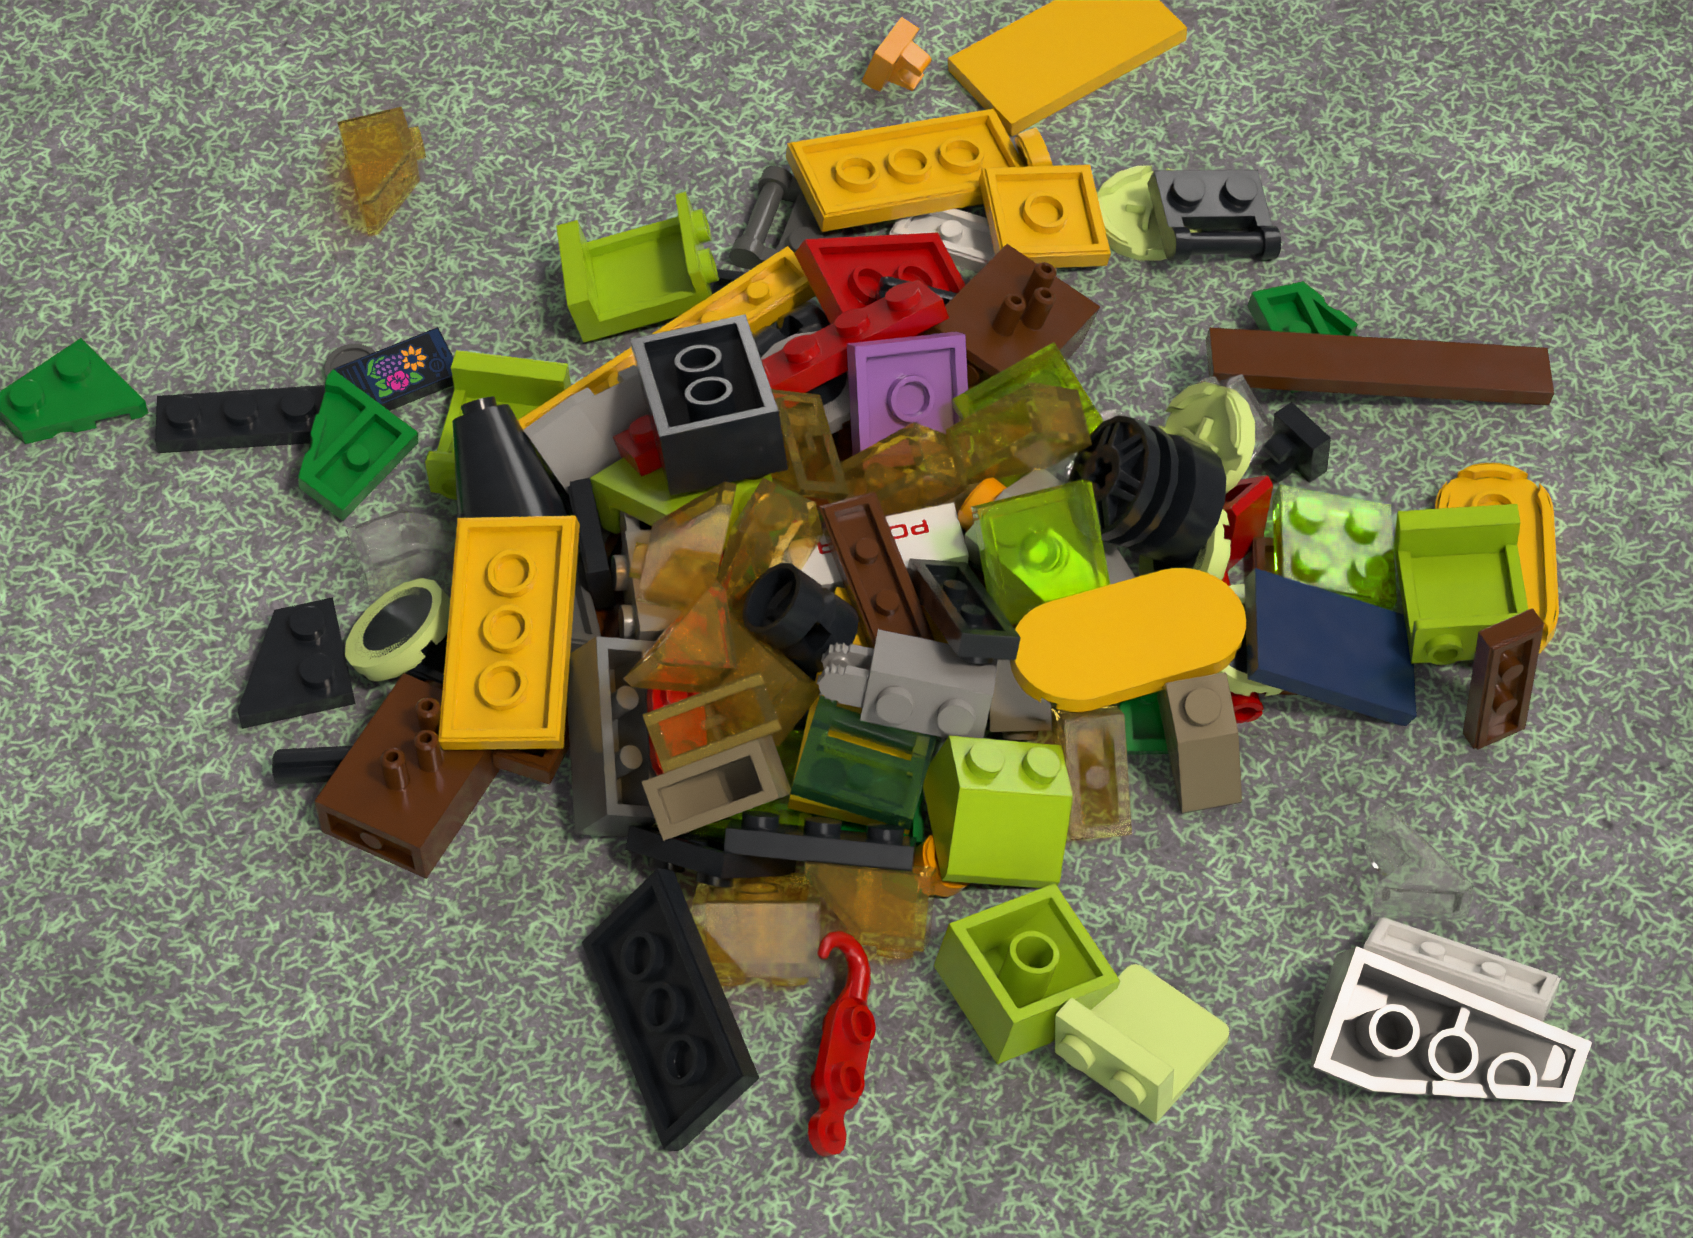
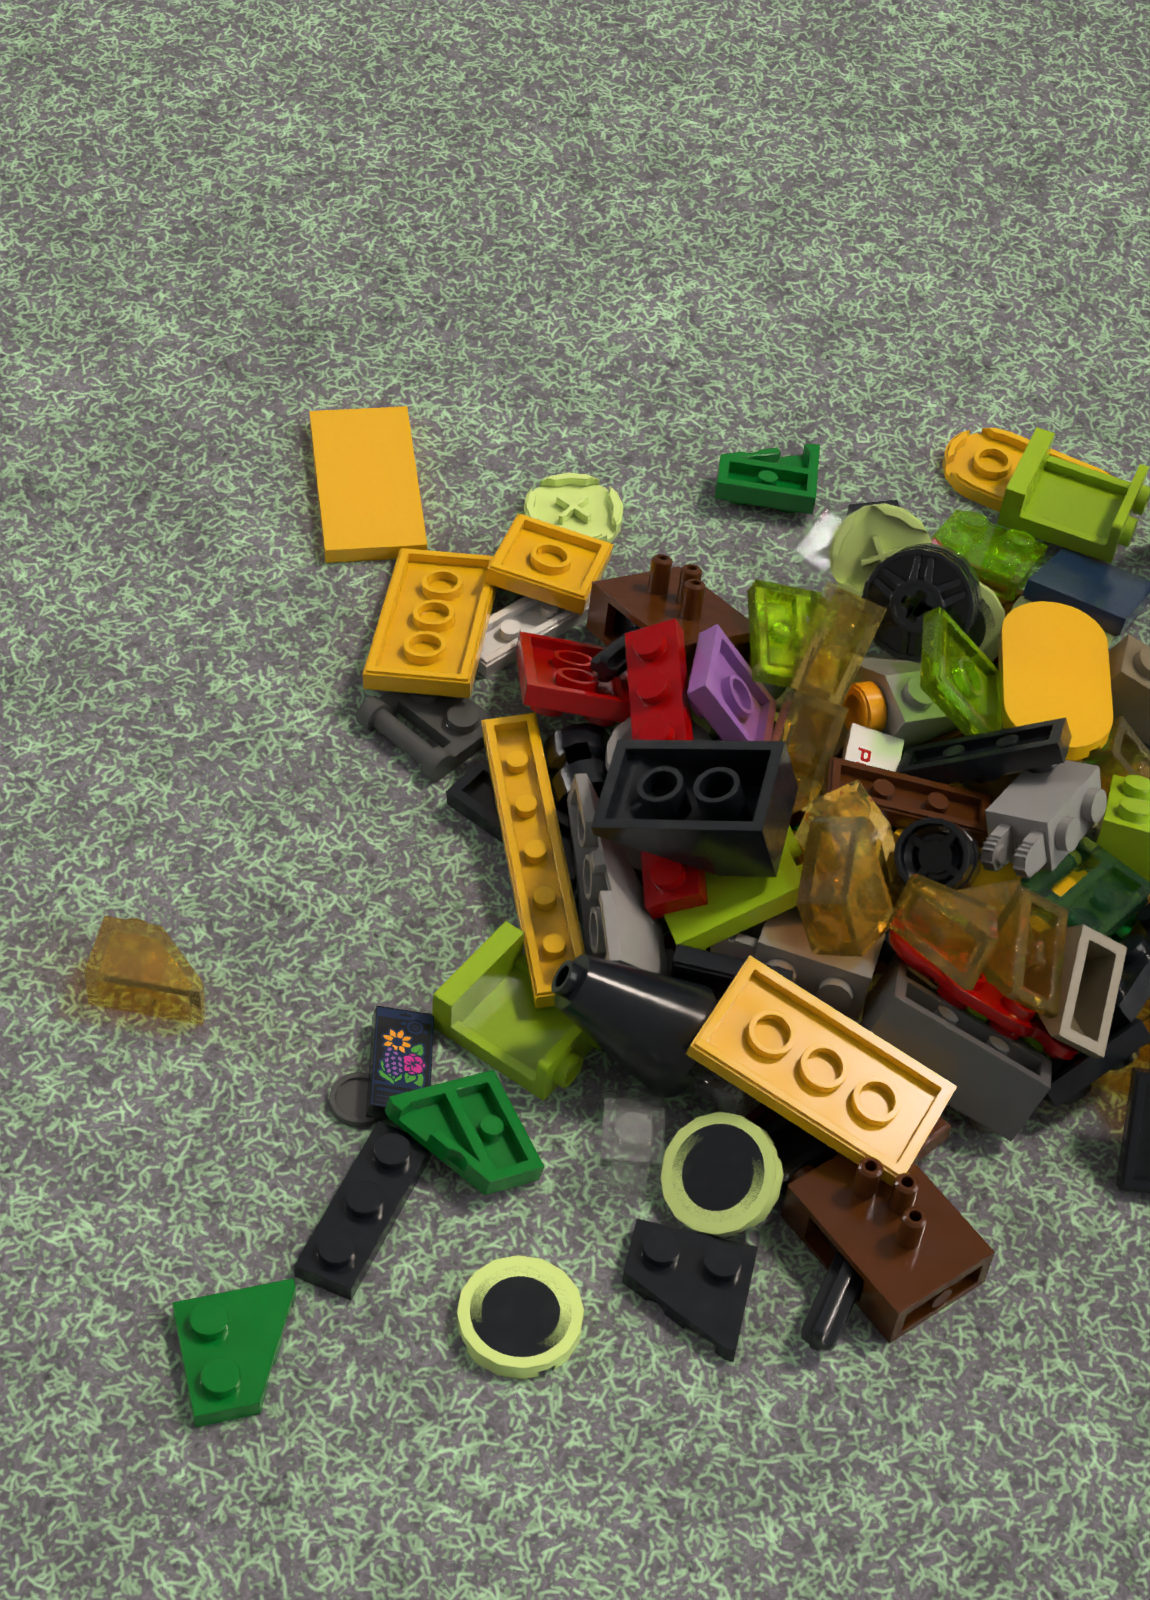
camera: 70 degrees left, 5 degrees down
lime panel [556,191,719,343] -> none
light orange tile [861,17,932,92] -> none
yellow tile [1015,127,1053,167] -> none
plate [1147,170,1281,261] -> none
reddish brown tile [1206,327,1554,405] -> none
none -> tile [456,1255,584,1379]

